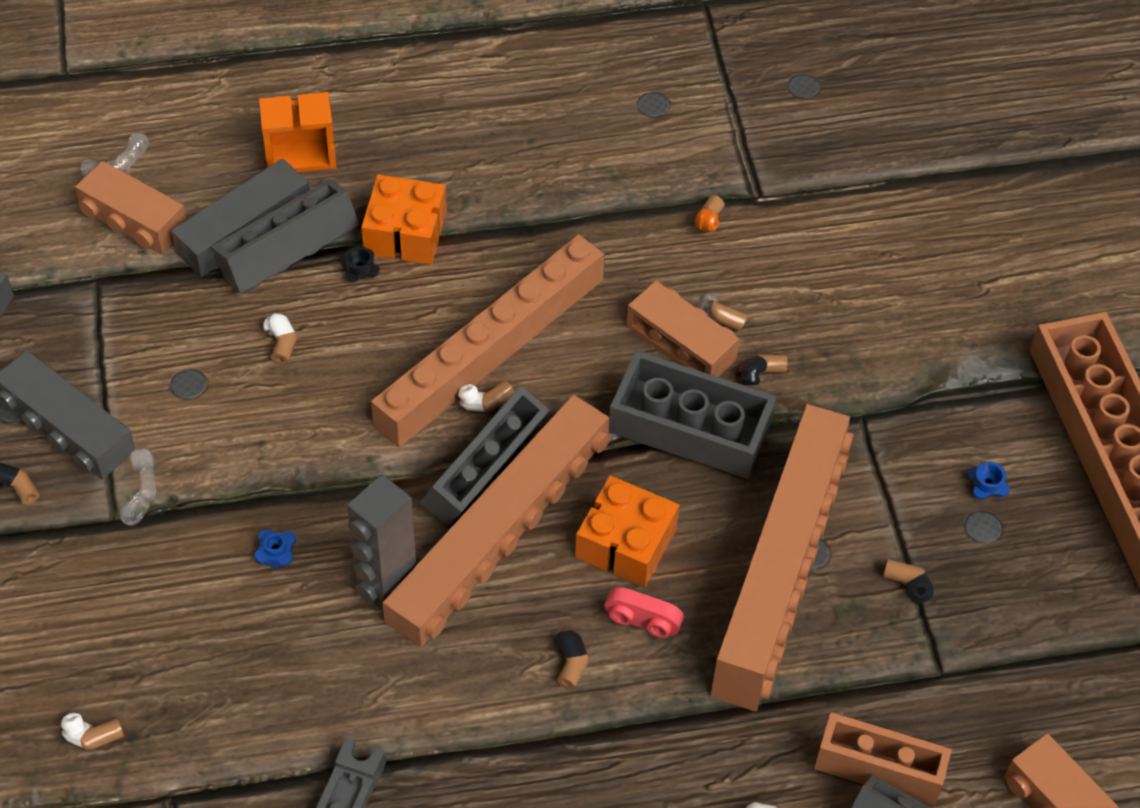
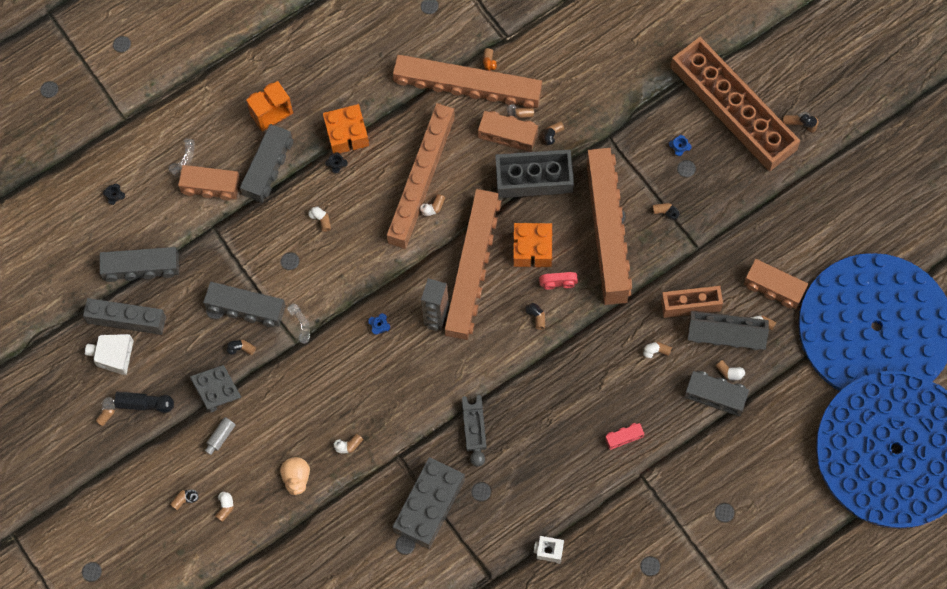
camera: 20 degrees left, 15 degrees up
dark grey brick [211,179,359,294] -> none
dark grey brick [419,385,550,527] -> none
none -> nougat brick [393,55,543,108]

